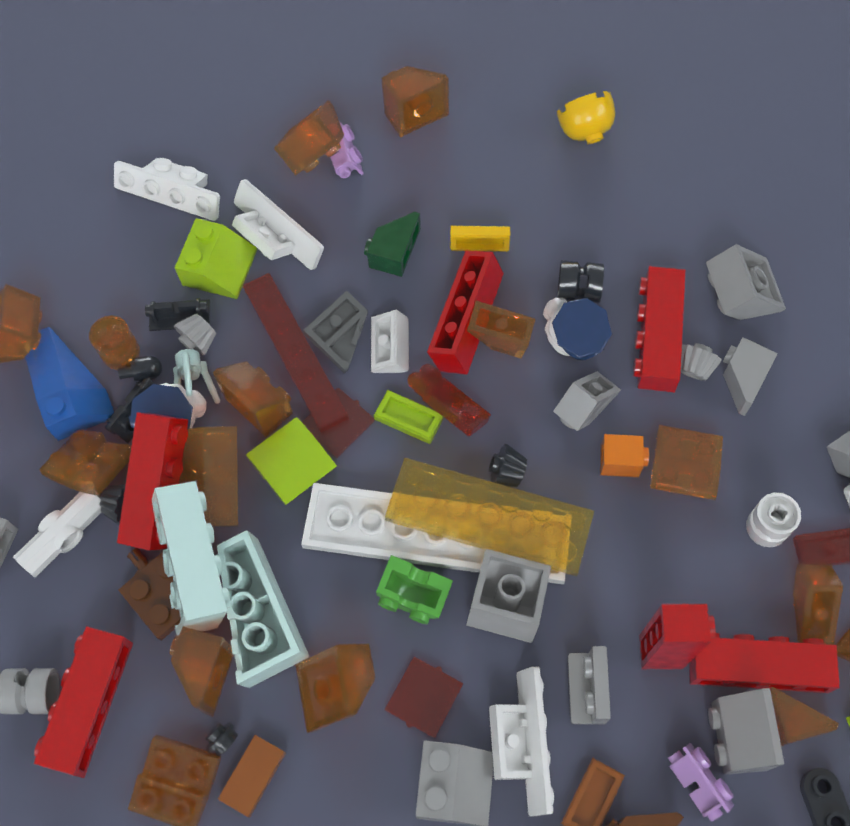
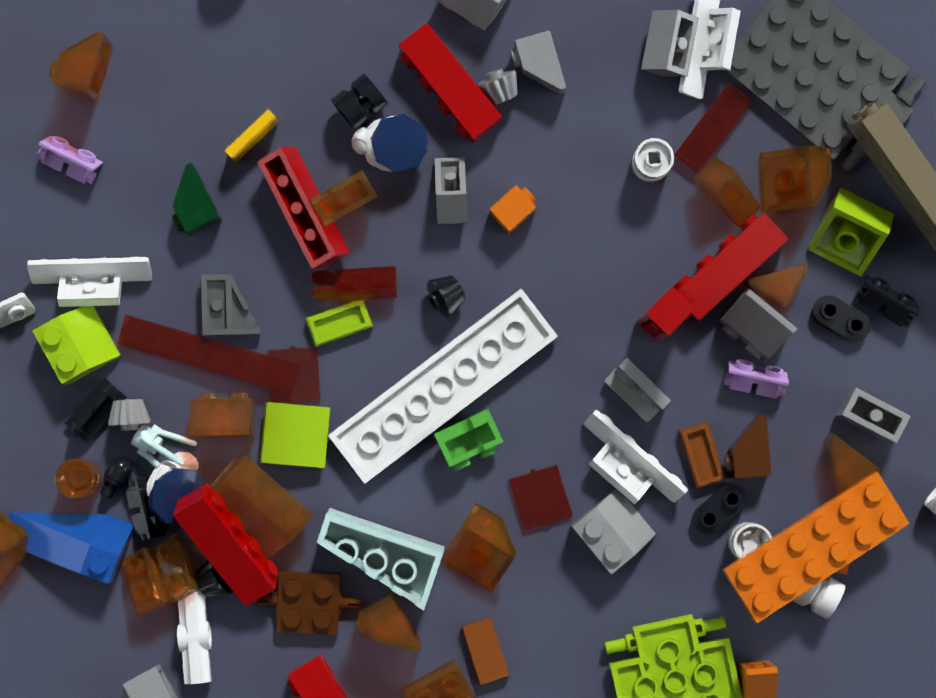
camera: 50 degrees left, 20 degrees up
light aqua wedge [152,481,231,637] -> none
black plate [205,722,238,756] -> none
clear orange slope [274,99,345,175] -> none
white slope [371,309,409,373] -> none
clear yellow plate [385,458,594,576] -> none
light grey slope [466,549,551,643] -> none
clear orange slope [650,425,723,500] -> none

